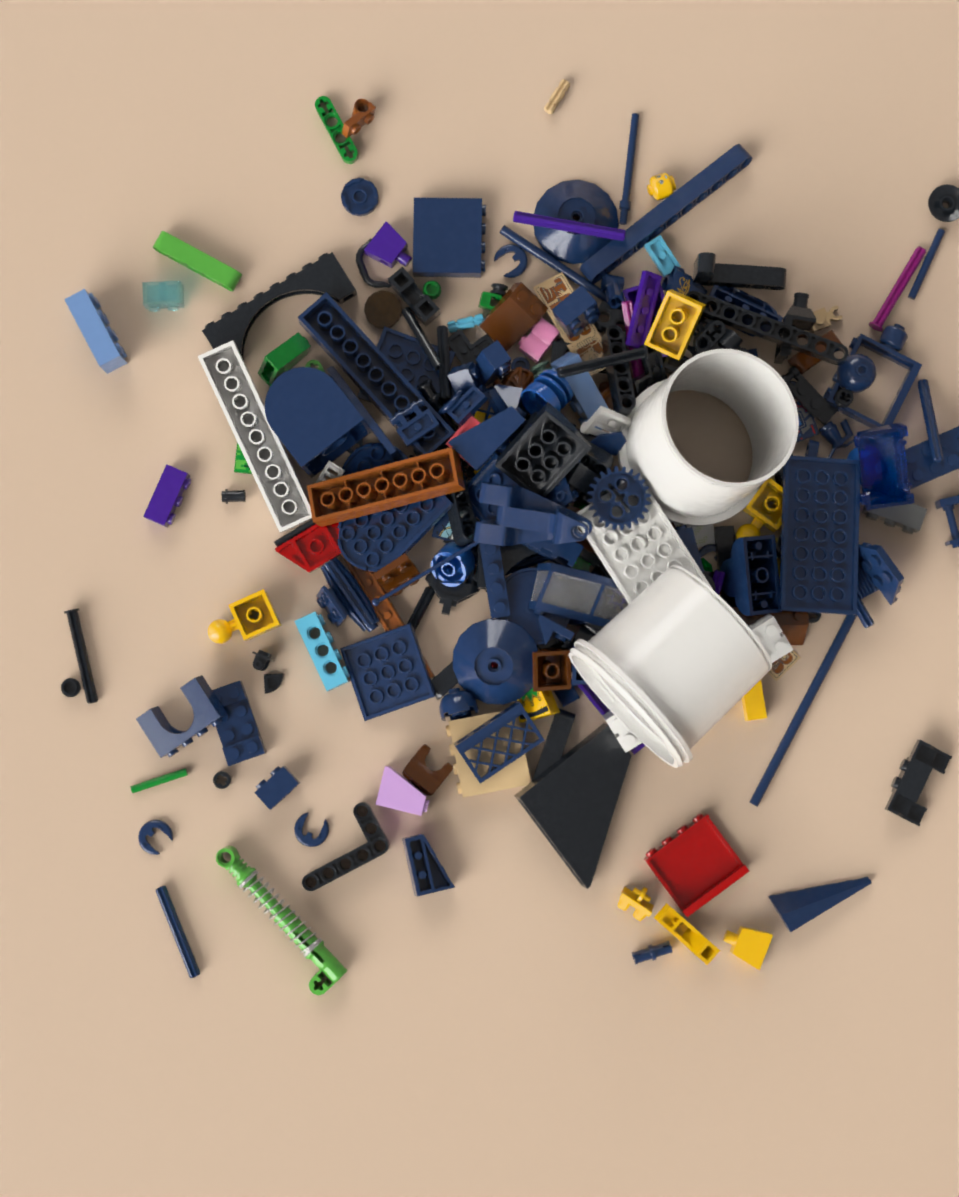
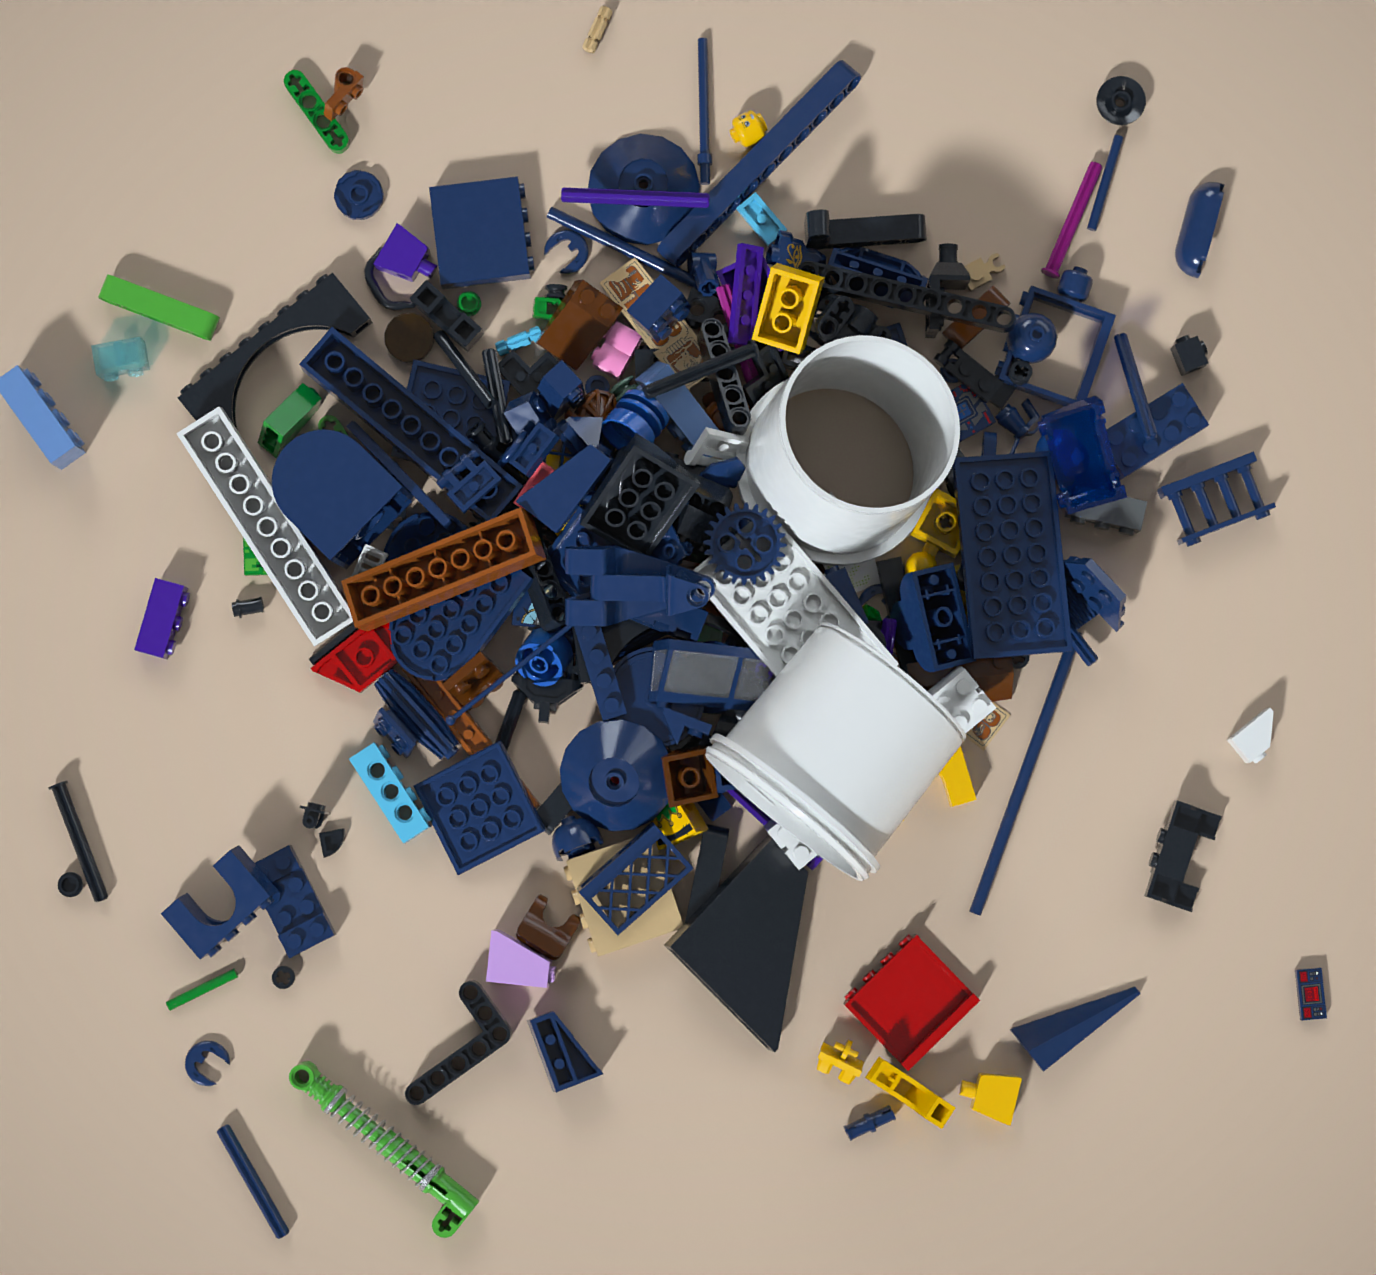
camera: 10 degrees left, 0 degrees up
yellow brick [208,589,282,644] -> none
dark blue brick [254,766,300,810] -> none
dark blue head [294,812,329,847] -> none

